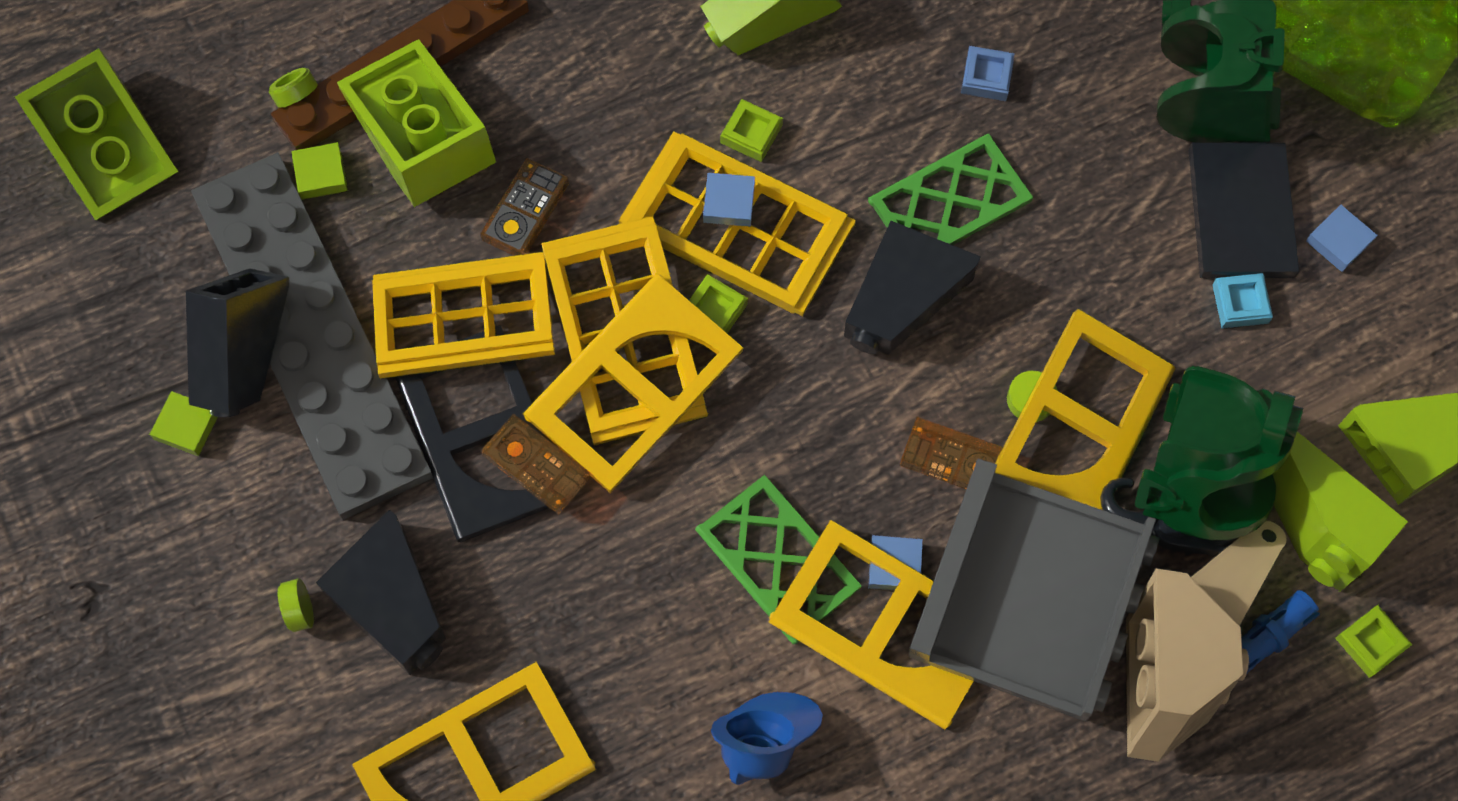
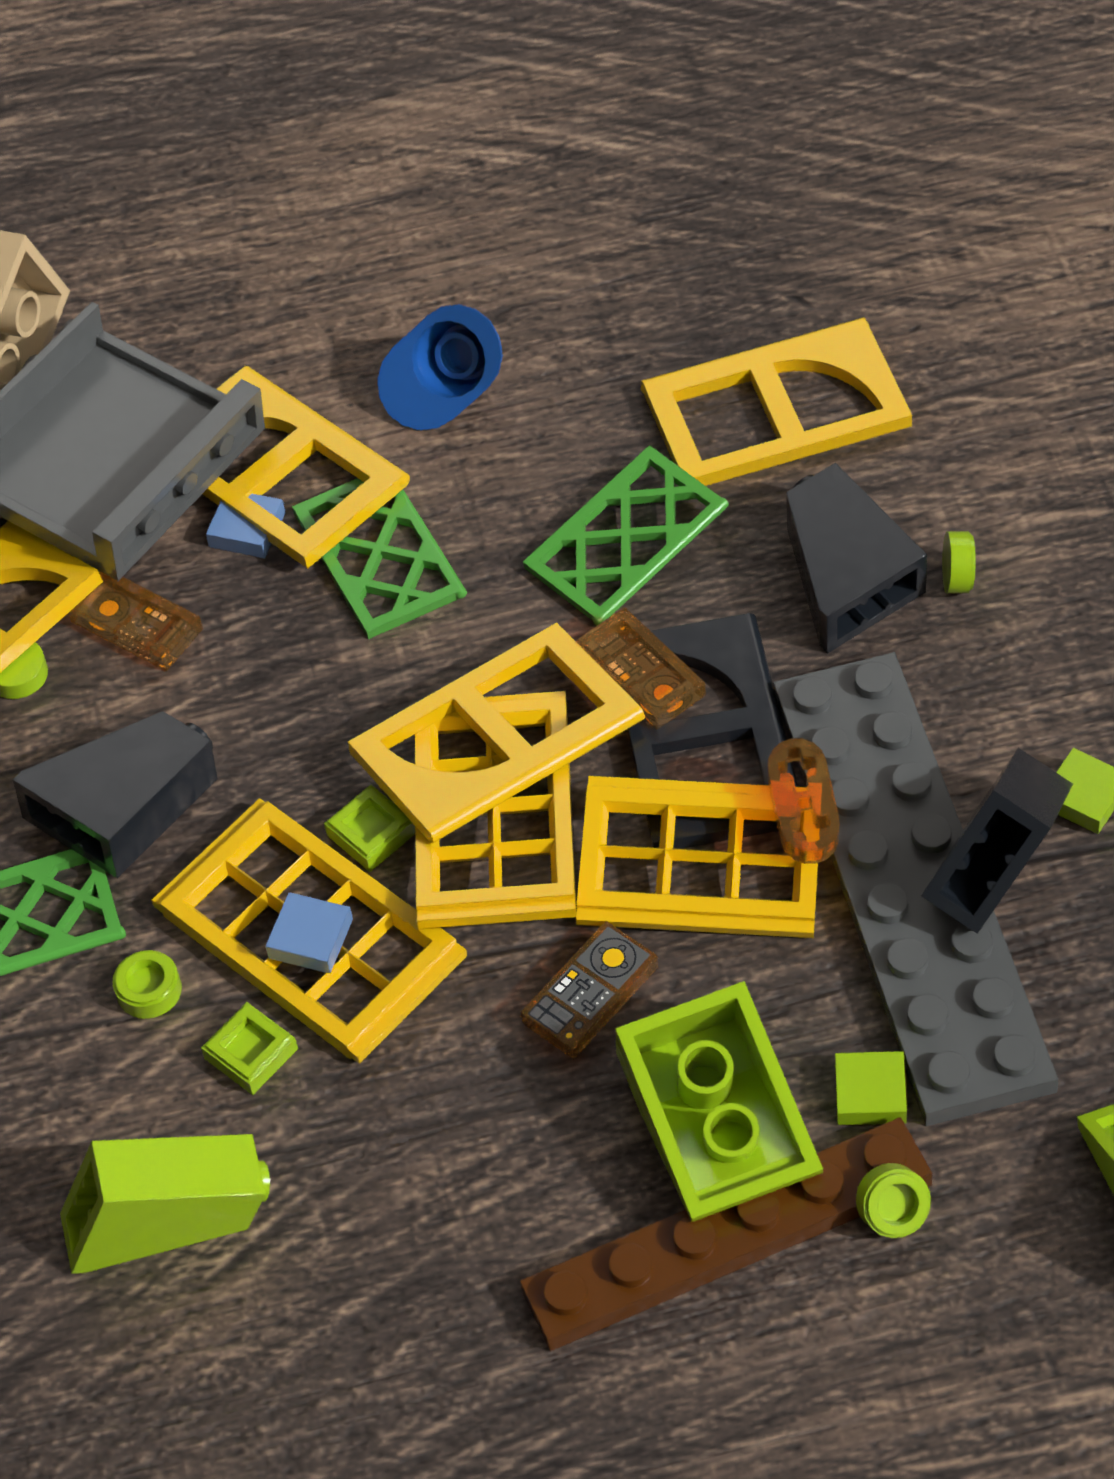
camera: 160 degrees left, 15 degrees down
none -> lime tile [113,950,182,1019]
none -> bright green window [523,445,729,626]
none -> clear orange beam [768,738,840,864]

